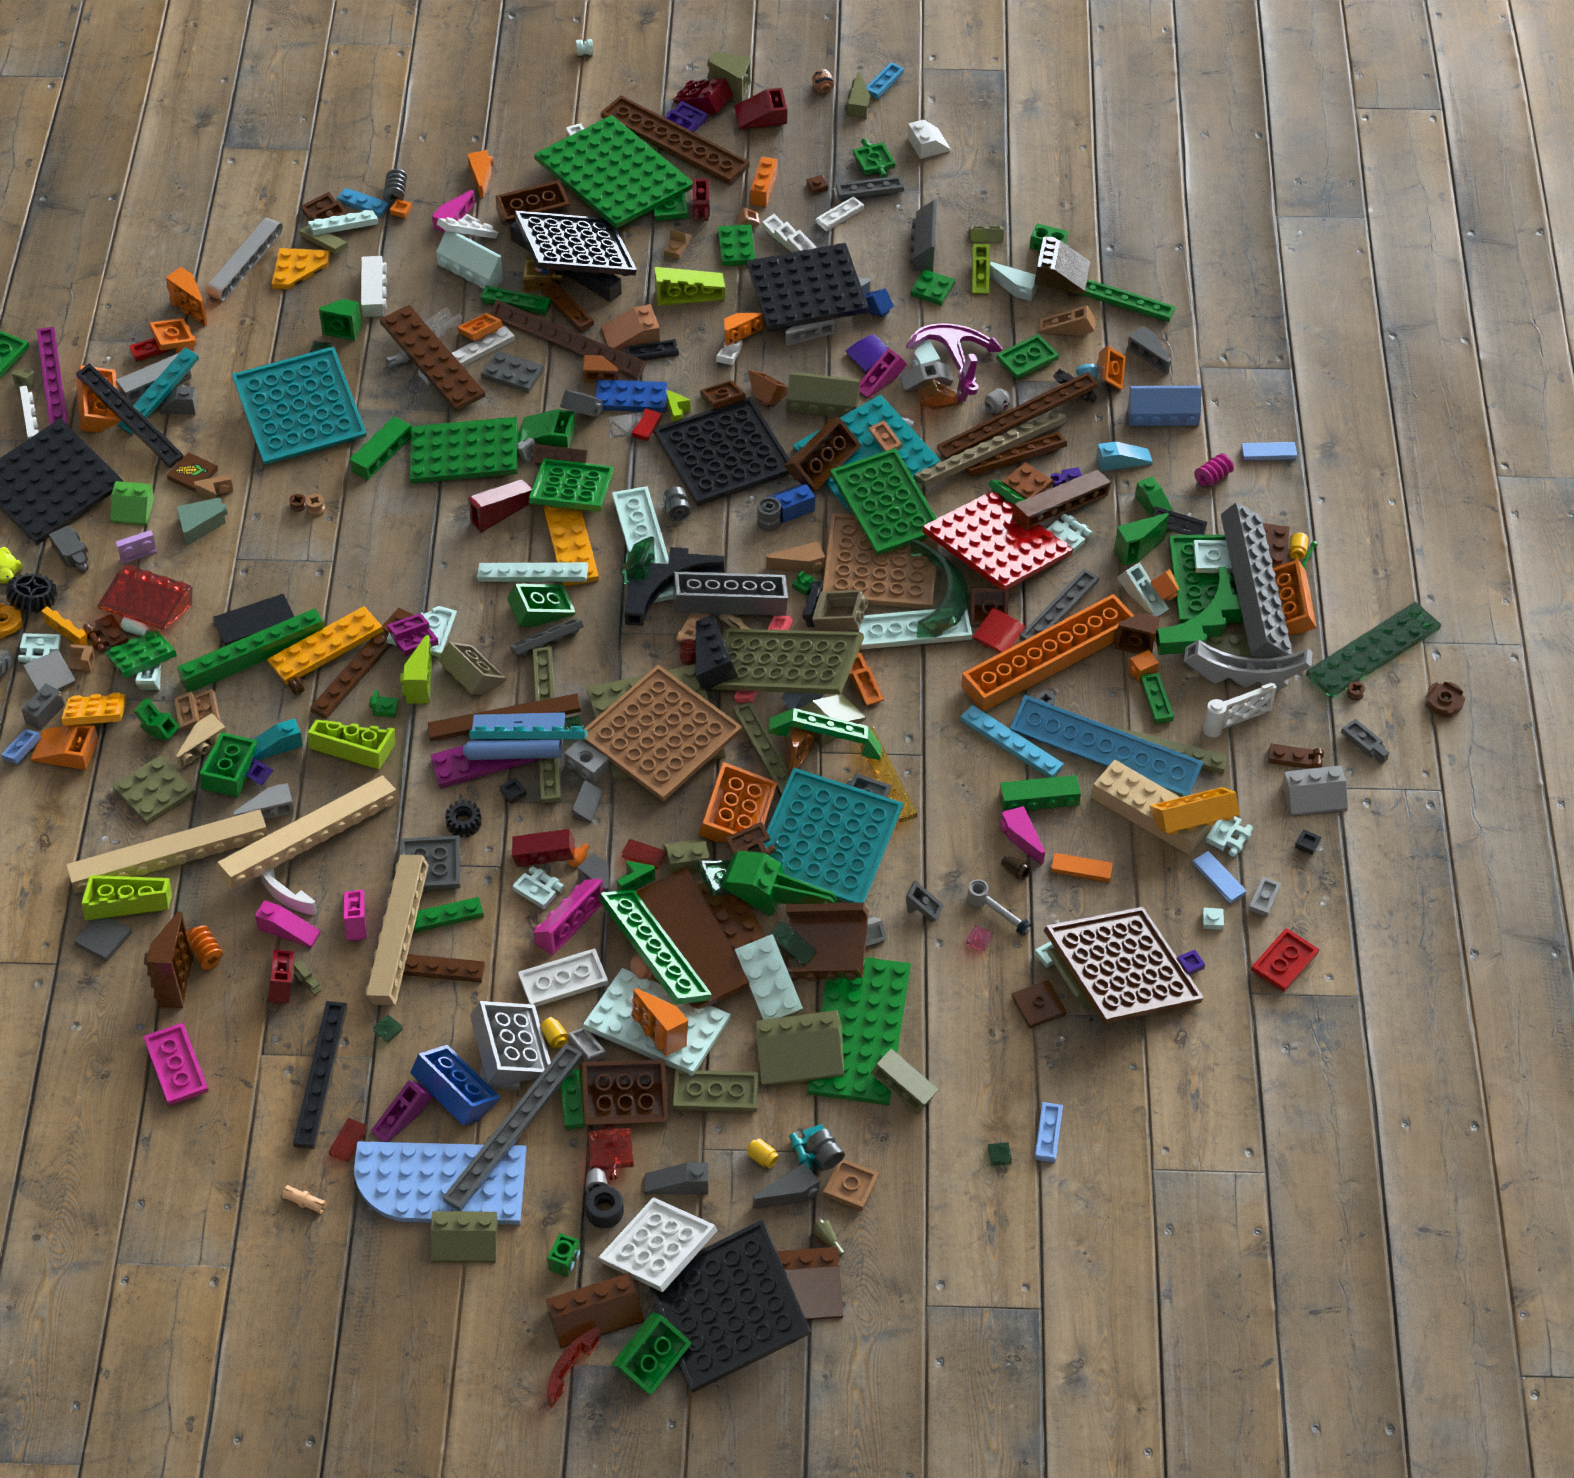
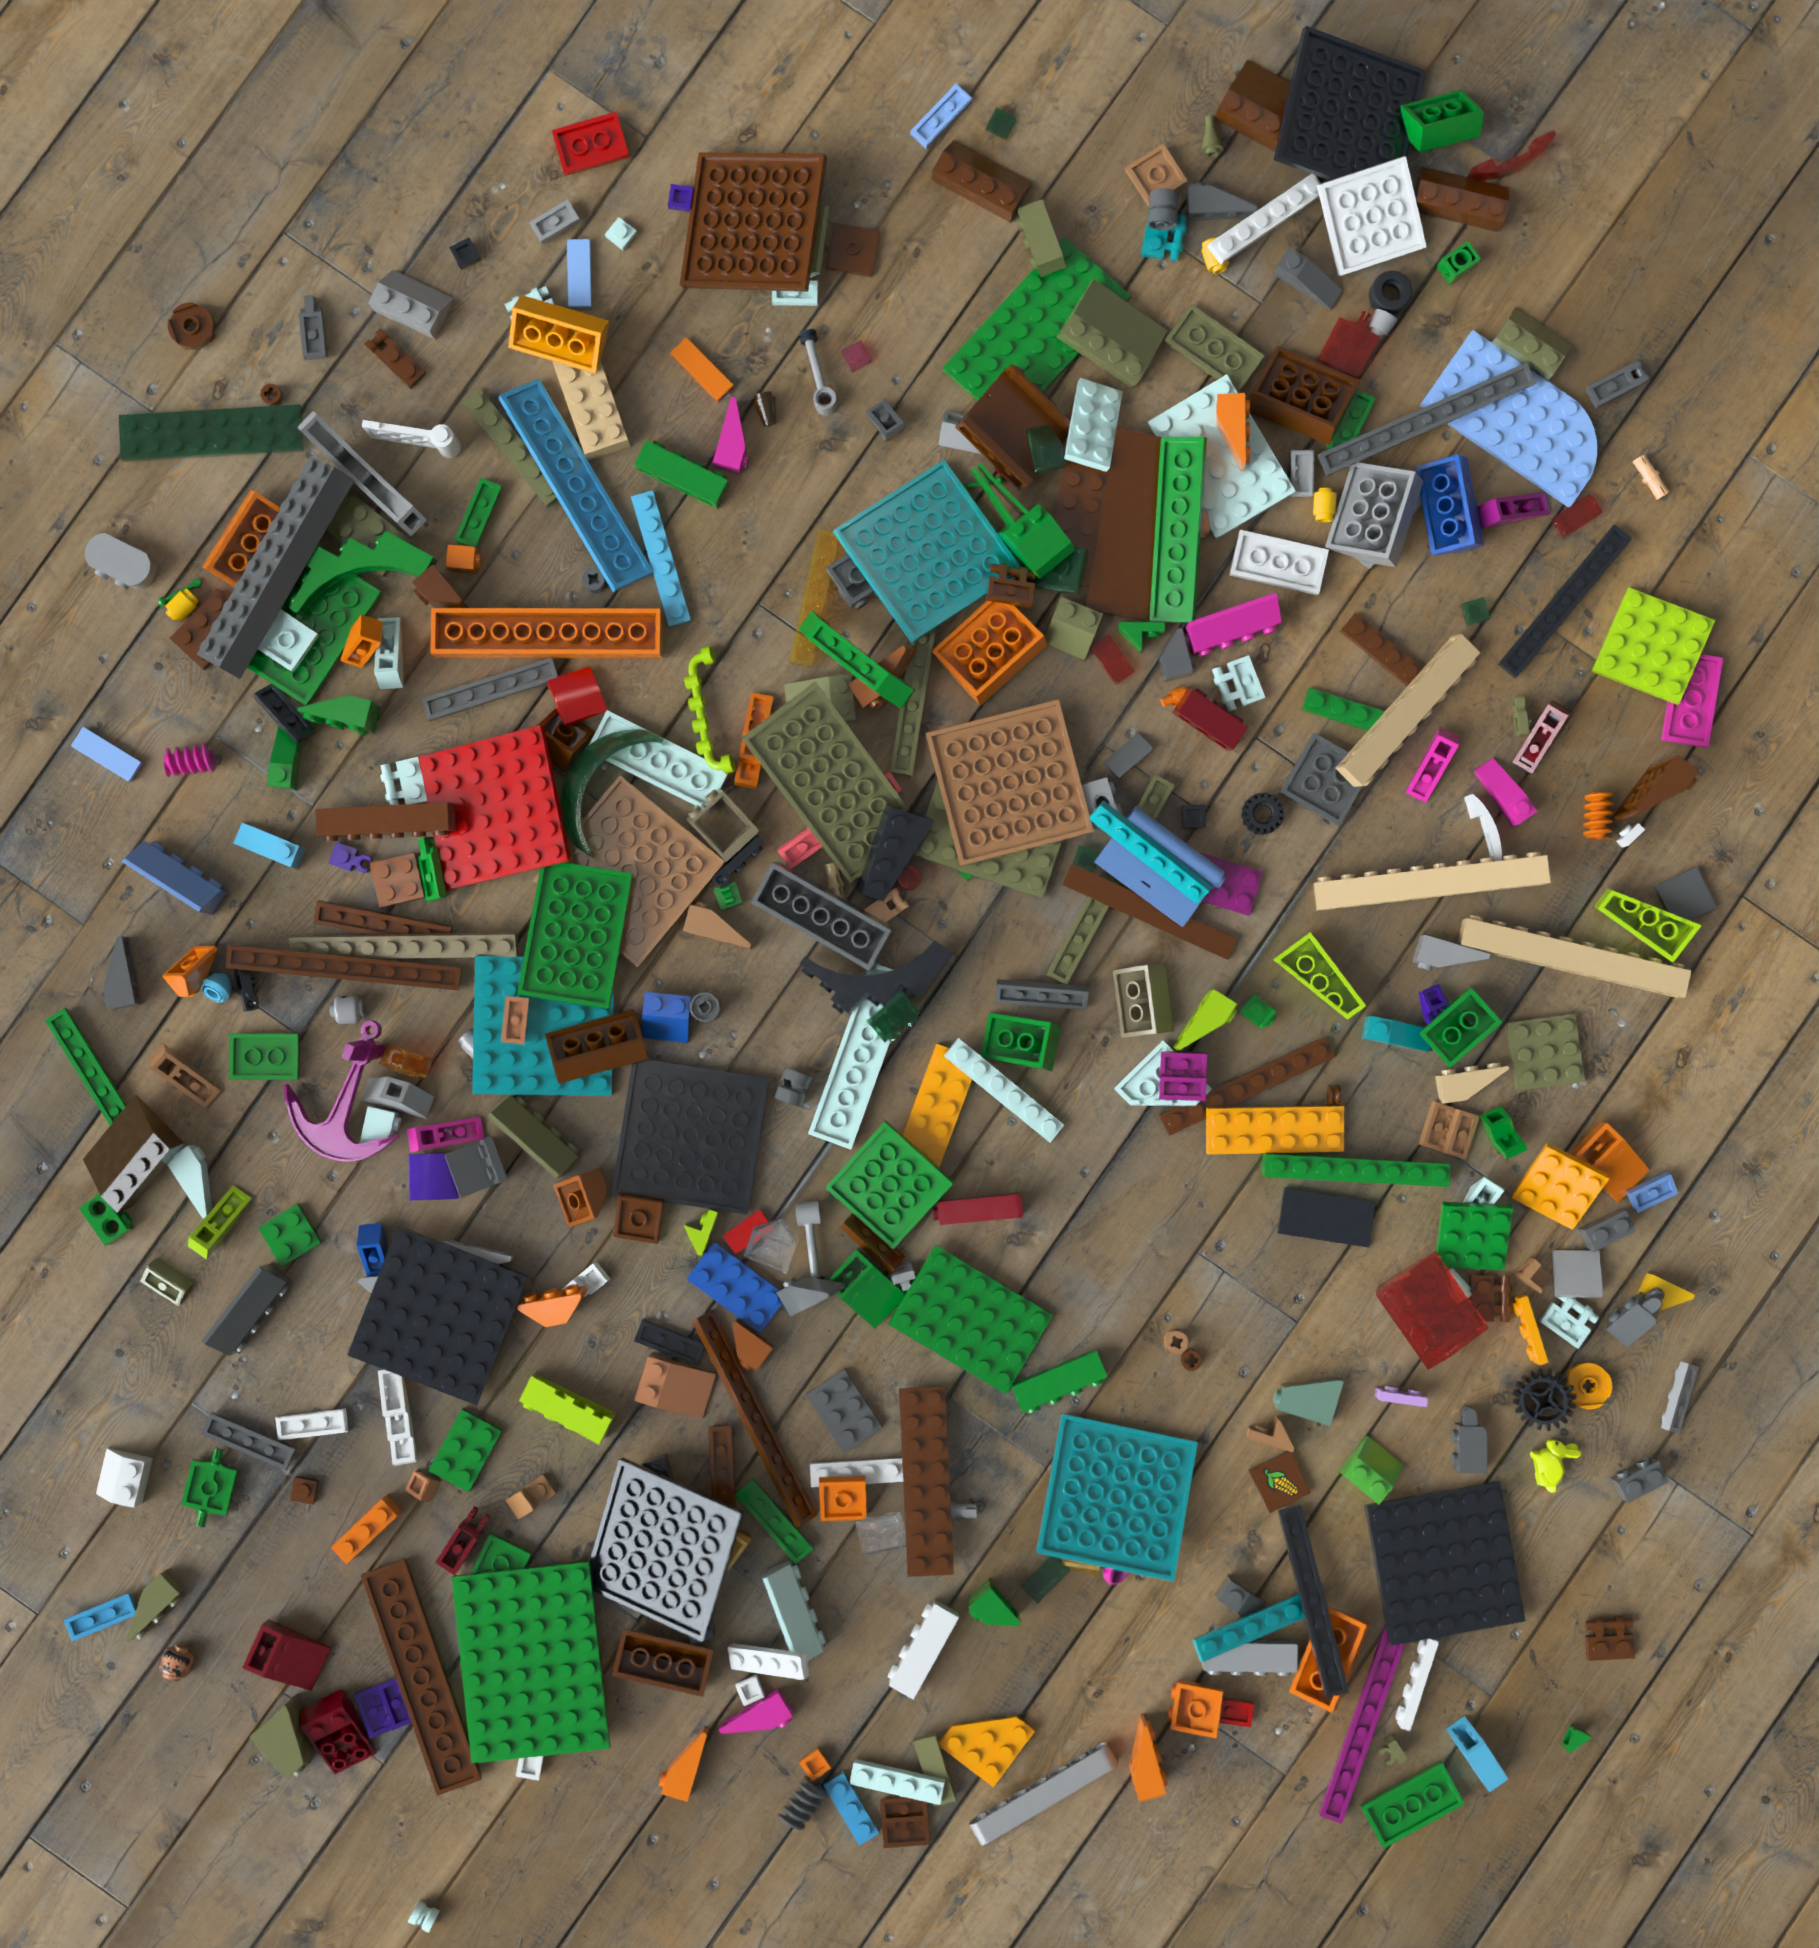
camera: 145 degrees left, 35 degrees up
none -> light grey brick [85,533,157,590]
none -> dark grey bracket [445,1136,507,1197]
none -> lime bar [684,645,736,774]
none -> light grey piece [795,1201,825,1279]
none -> reddish brown slope [932,140,1033,223]
none -> white plate [1207,174,1321,264]
none -> dark grey plate [1585,359,1652,409]
none -> lime plate [1592,587,1715,705]

